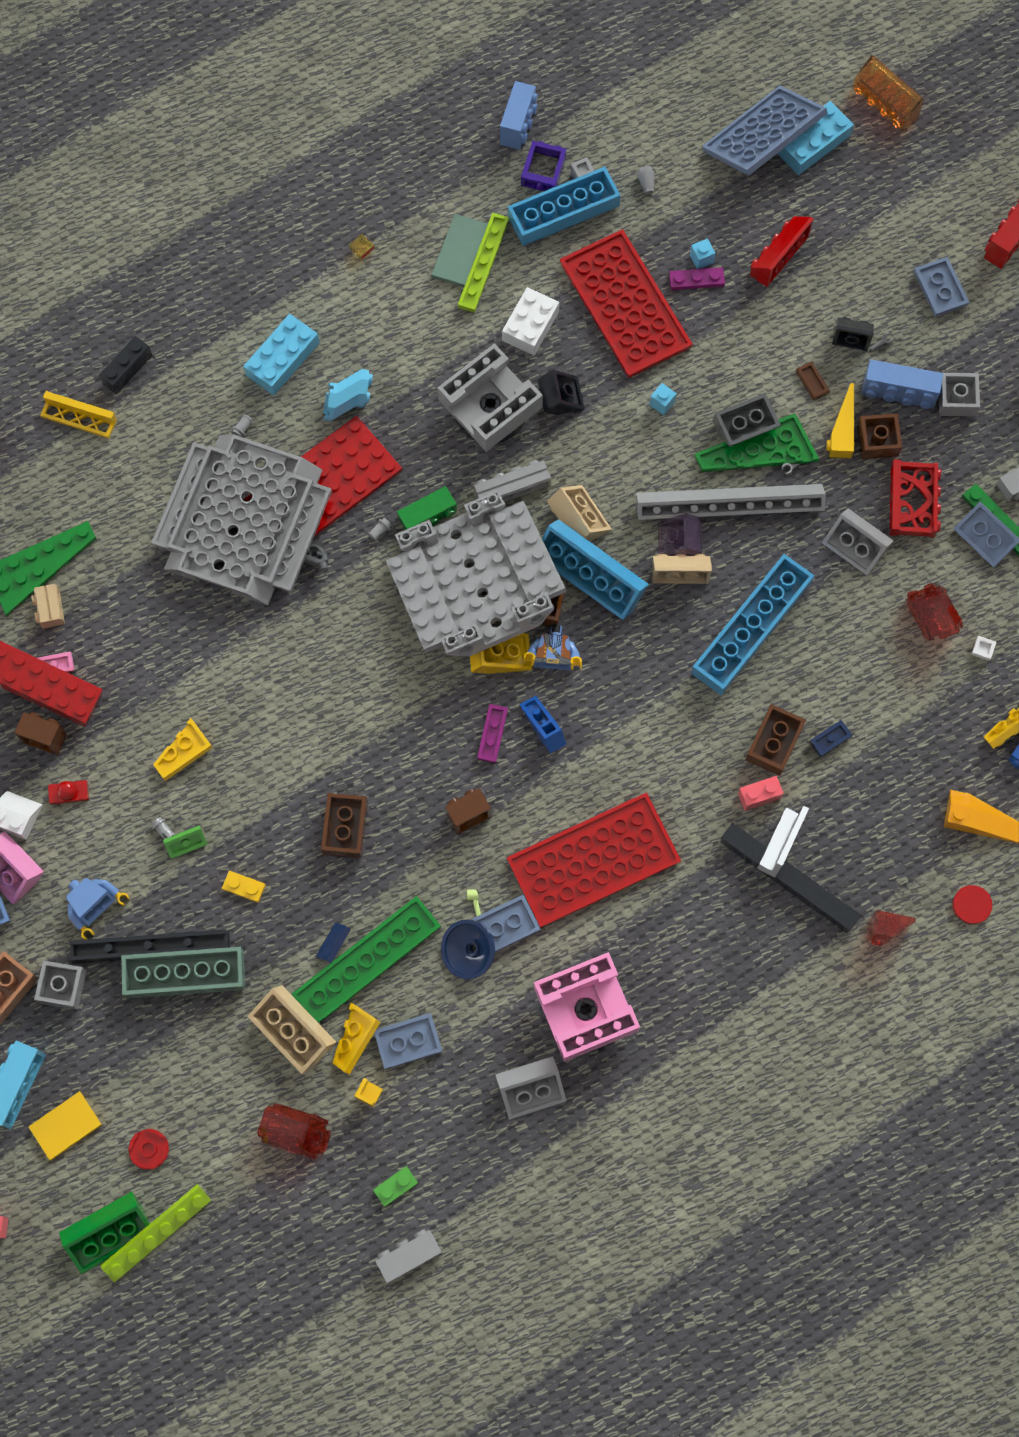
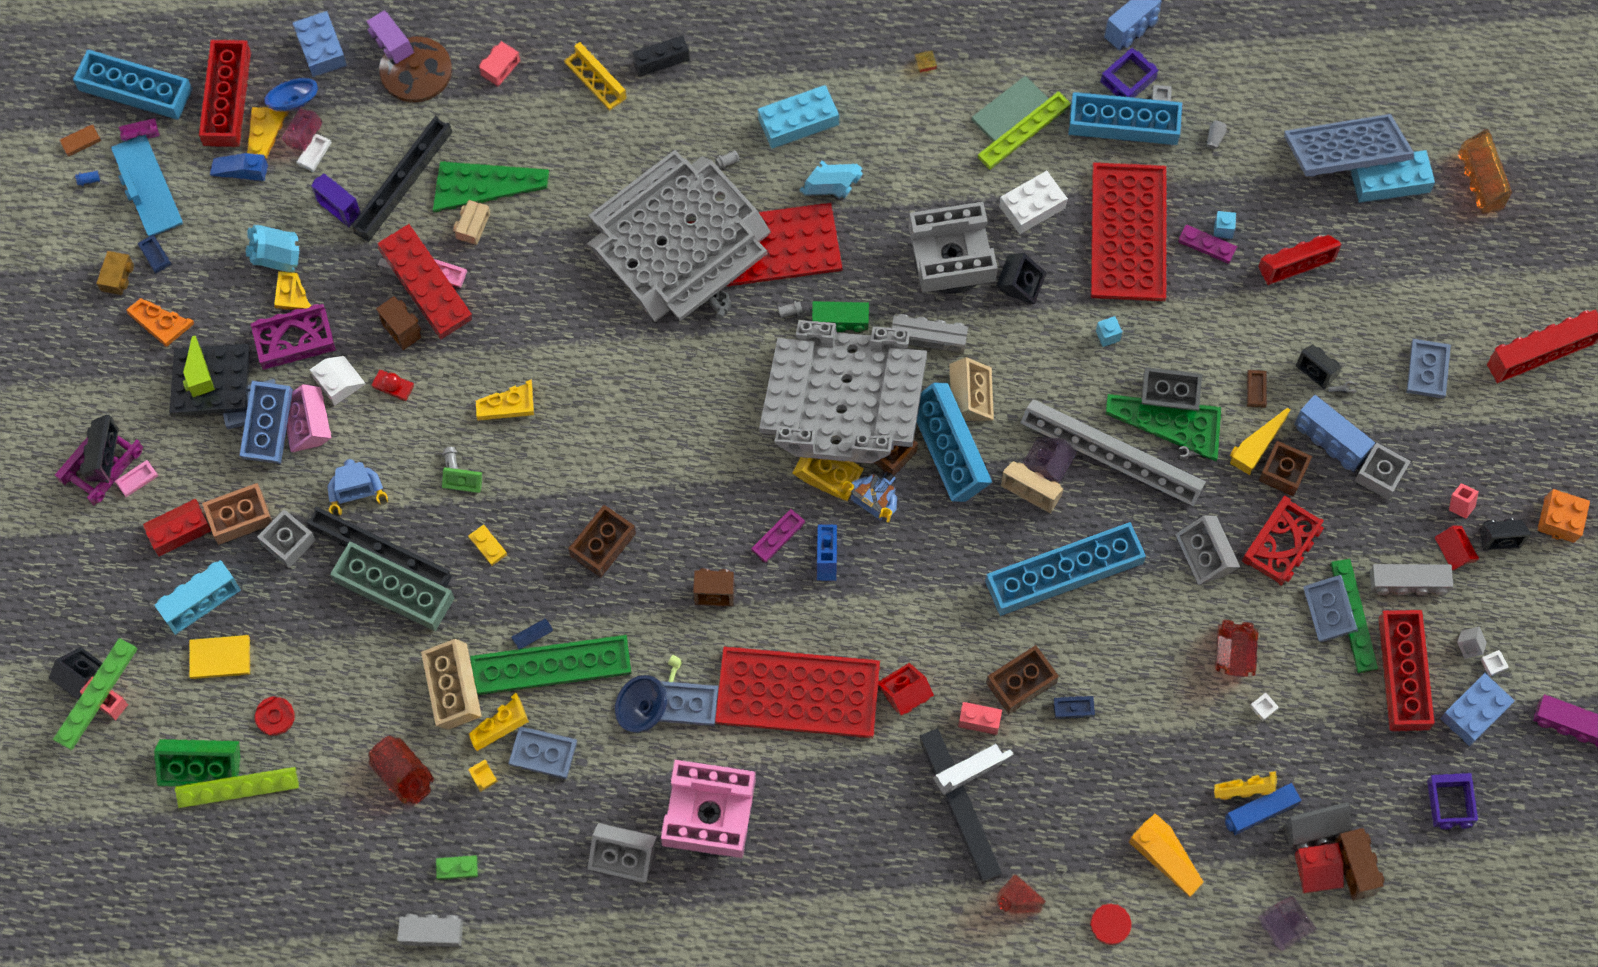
camera: 30 degrees right, 5 degrees down
none -> red slope [878,663,934,716]

